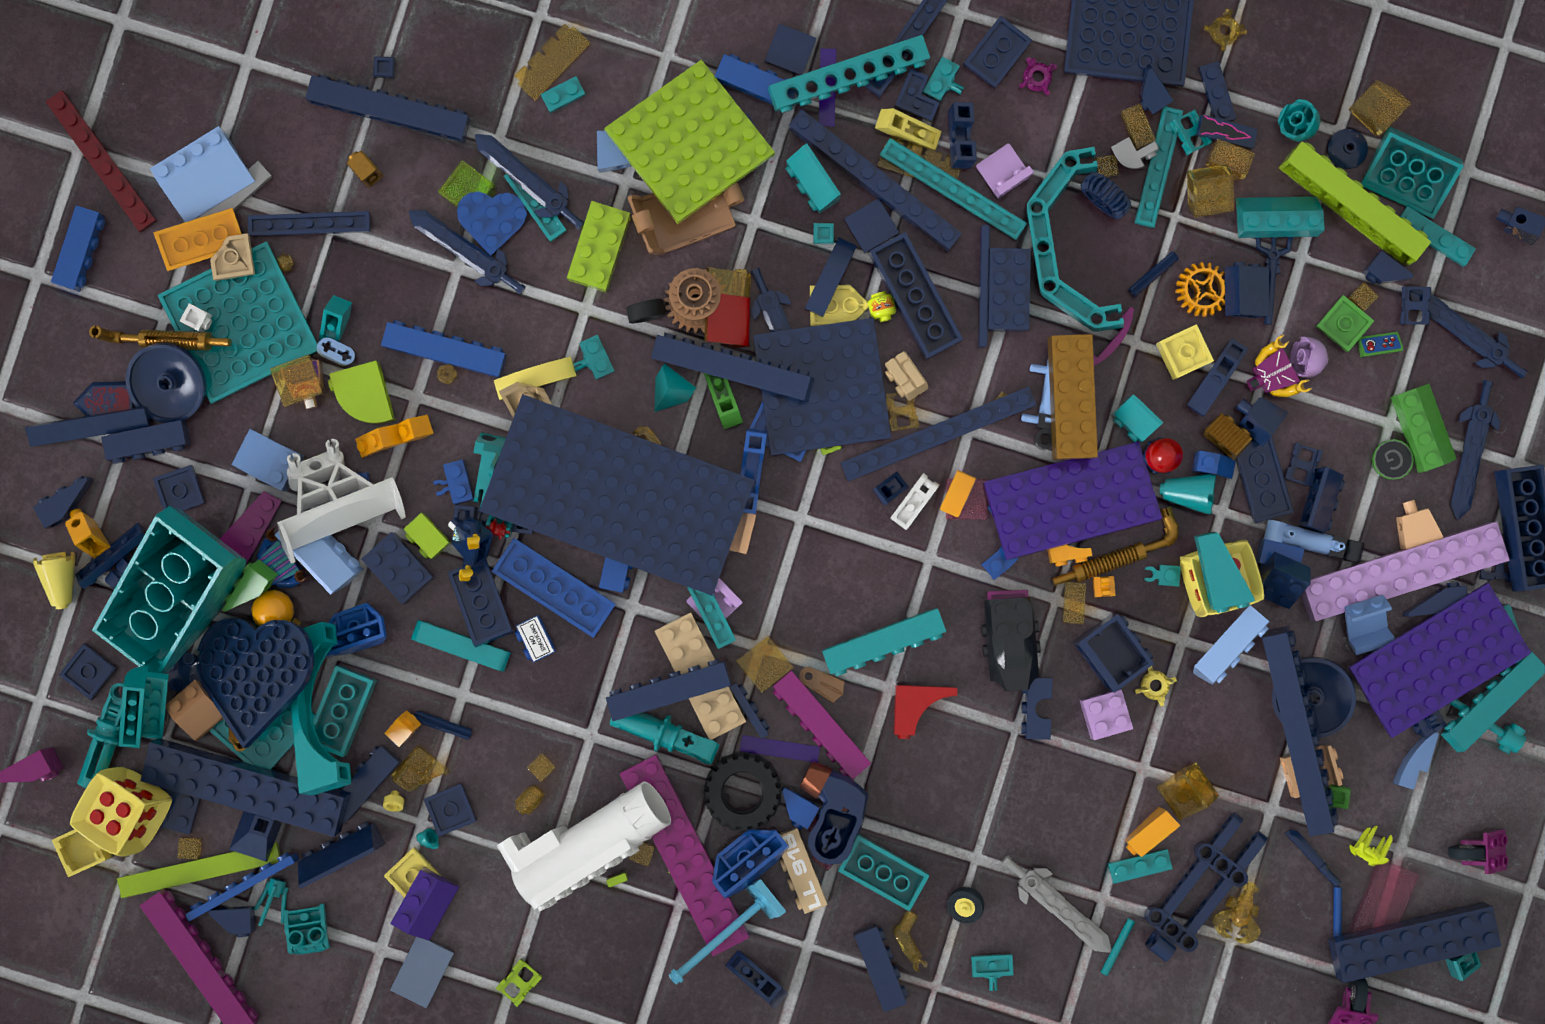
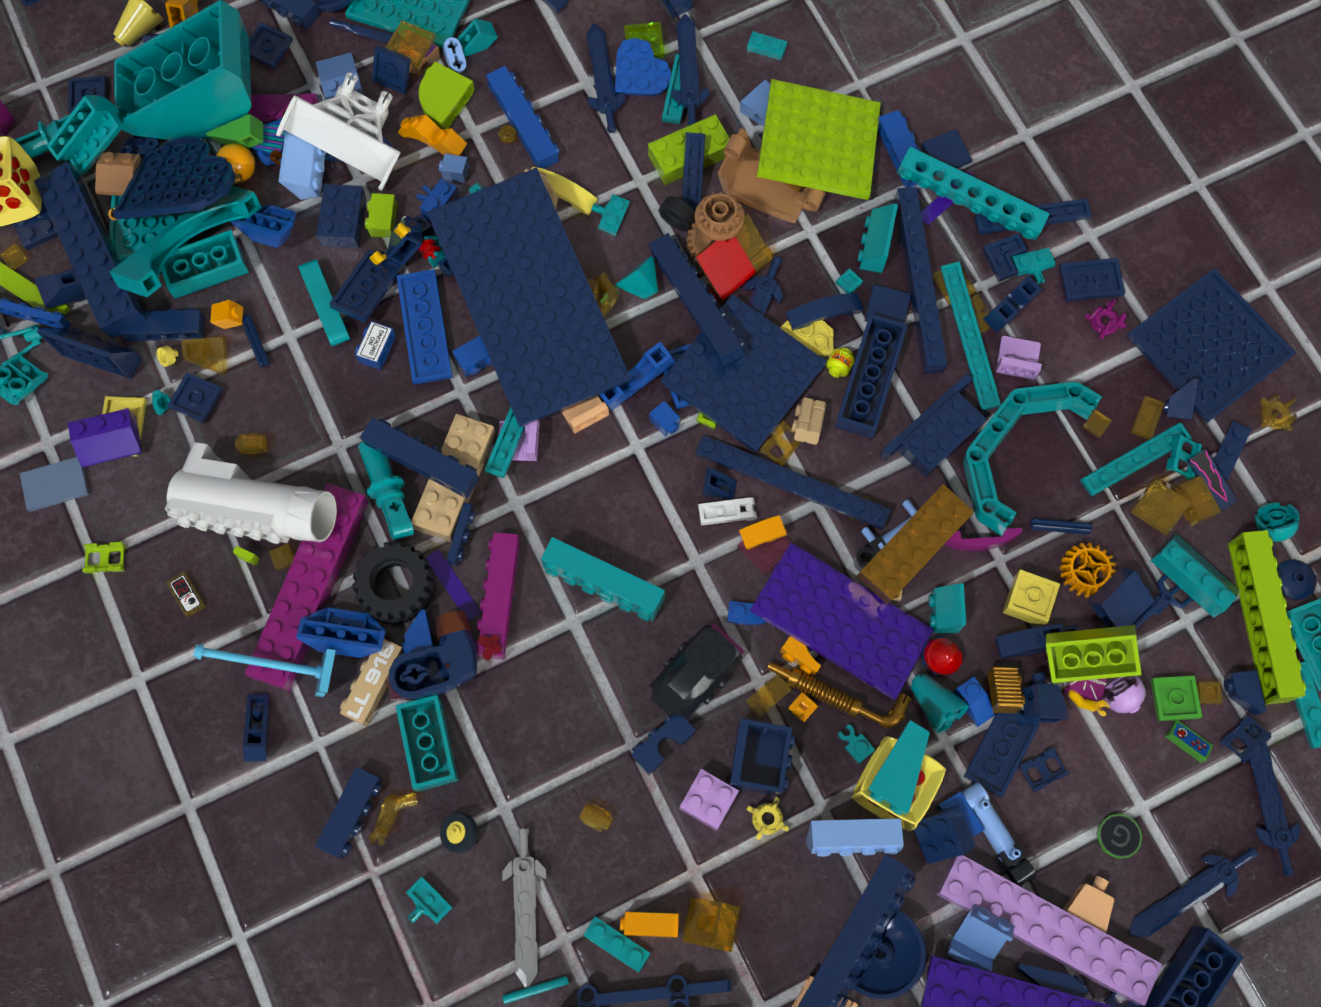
camera: 50 degrees right, 15 degrees down
clear yellow windscreen [514,24,591,101] -> none
clear yellow plate [527,753,556,782] -> none
bright green slope [704,373,743,429] -> none
clear yellow plate [737,636,793,693] -> none
medium nougat piece [799,667,845,703] -> none
light yellow slope [875,108,942,150] -> none
red arch [893,685,958,739] -> none
dark blue gear [1080,172,1132,219] -> none
light grey brick [1111,137,1160,169] -> none
dark blue slope [1298,467,1345,533] -> none
bright green slope [1390,384,1457,473] -> none
none -> tile [166,572,206,617]
none -> dark blue piece [329,19,394,42]
none -> dark blue tile [372,45,411,94]
none -> medium blue brick [439,153,469,183]
none -> dark red piece [478,635,502,661]
none -> clear yellow brick [579,803,613,832]
none -> clear yellow arm [595,272,620,318]
none -> blue brick [649,401,680,437]
none -> dark blue tile [681,132,705,211]
none -> lime brick [1046,625,1142,683]

